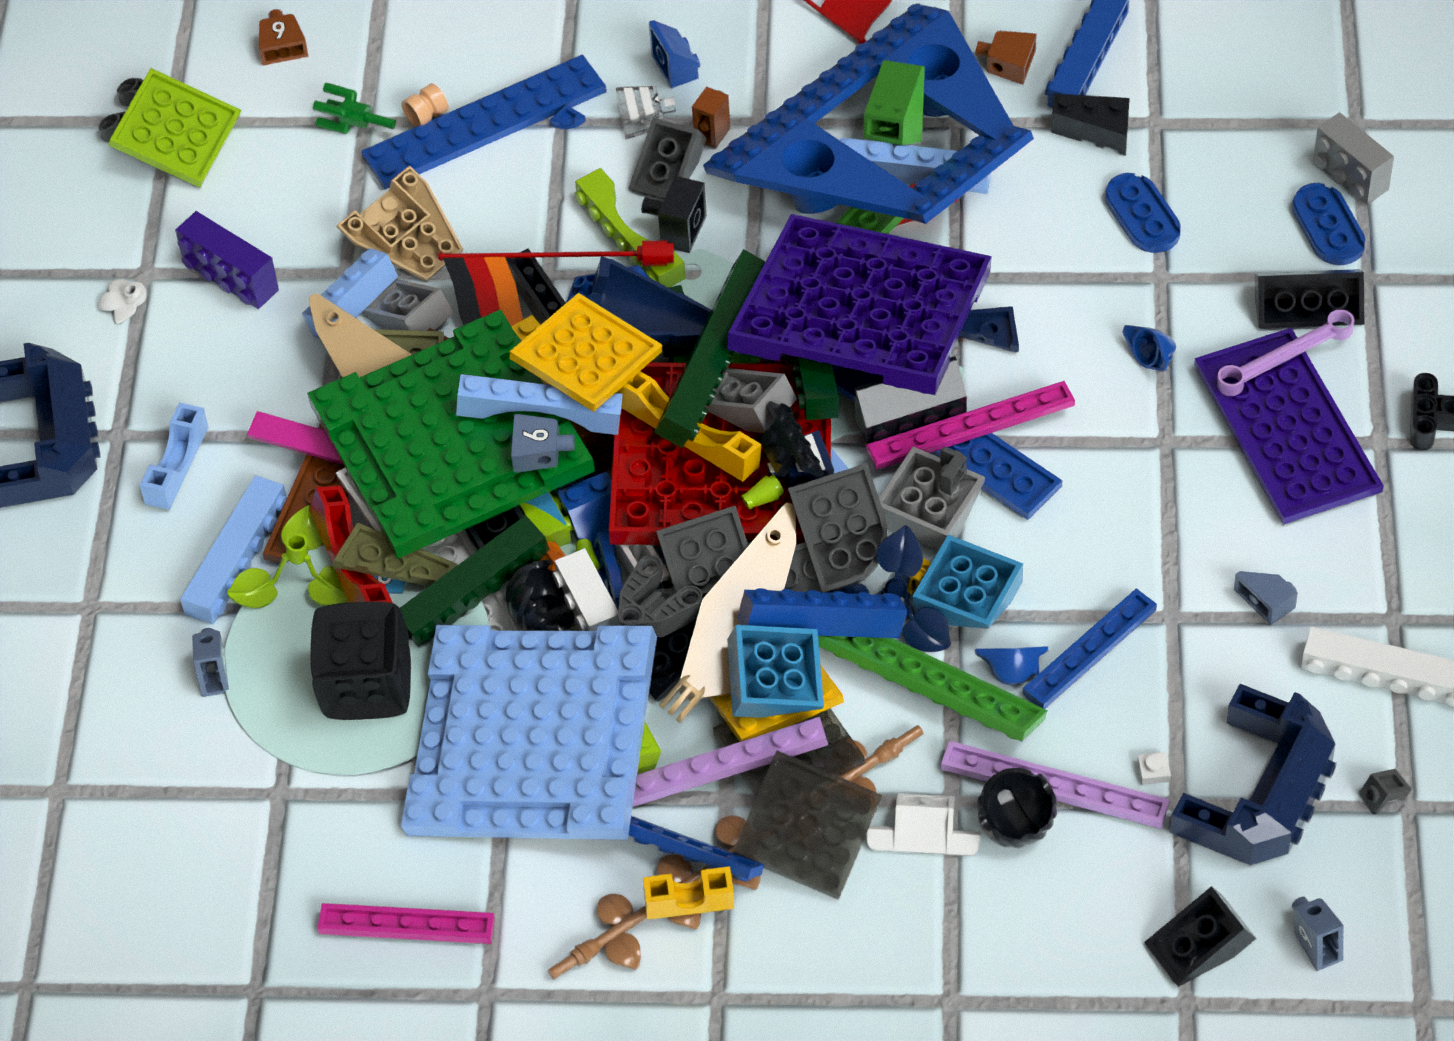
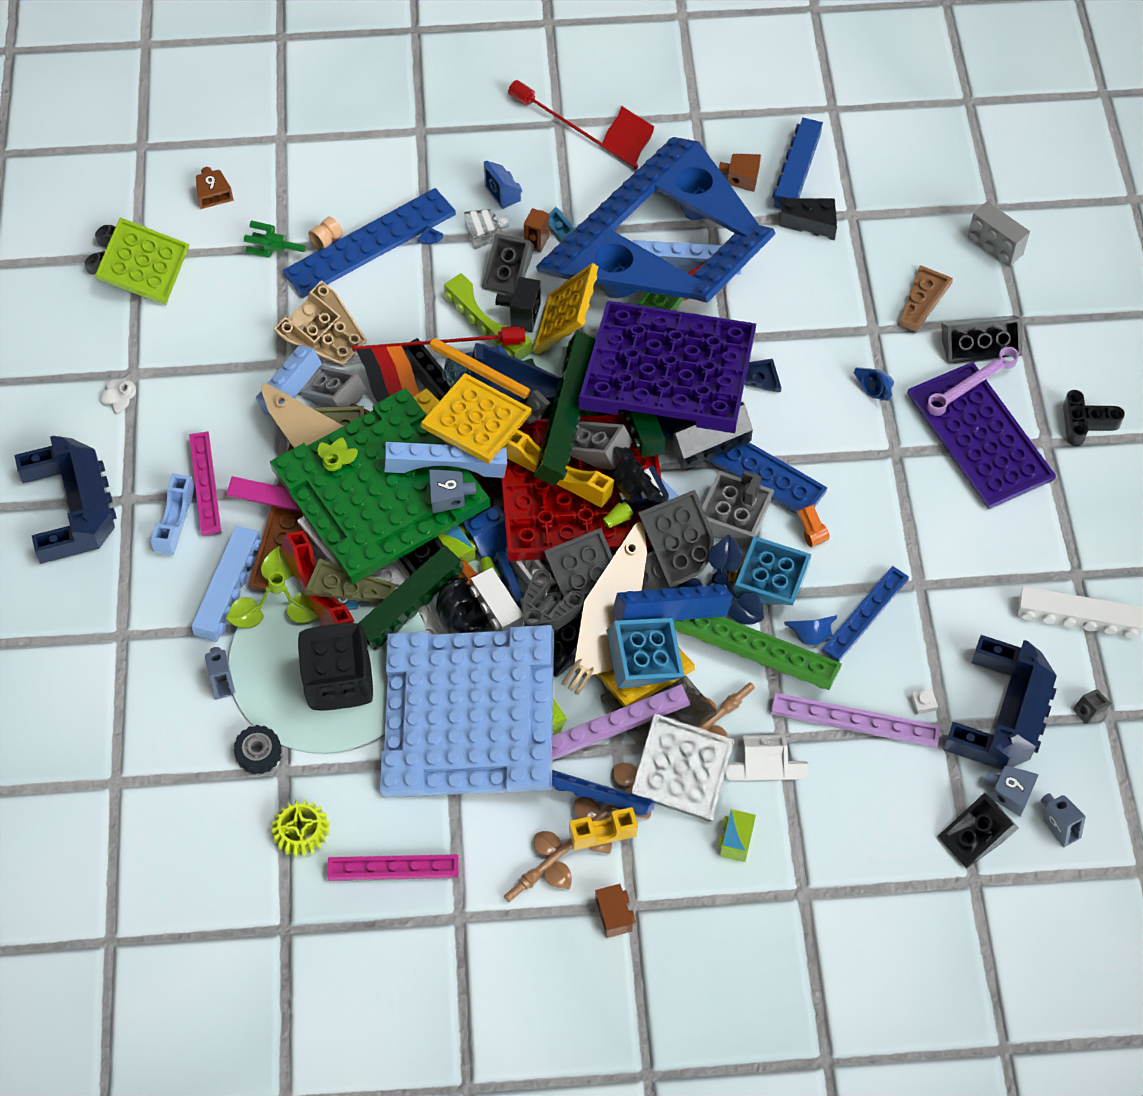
camera: 10 degrees left, 5 degrees up
dark purple brick [175,211,279,310] -> none
bright green slope [863,60,925,145] -> none
dark pink tile [866,380,1075,470] -> none
black piece [977,768,1057,848] -> none
blue tile [1105,173,1181,253] -> none
sand blue slope [1234,571,1298,625] -> none
blue tile [1292,183,1365,265] -> none
none -> dark pink plate [189,431,222,536]
none -> black wheel [234,725,282,774]
none -> neon yellow gear [271,799,330,857]
none -> lime plate [318,437,358,471]
none -> light orange axle [429,338,530,399]
none -> clear light blue bracket [442,358,470,388]
none -> dark grey bracket [525,390,550,424]
none -> yellow plate [532,263,598,355]
none -> dark azure slope [549,207,576,242]
none -> dark orange brick [595,883,636,938]
none -> lime brick [717,809,756,862]
none -> orange piece [796,505,830,547]
none -> medium nougat wing [900,265,953,332]
none -> sand blue torso [983,766,1039,817]

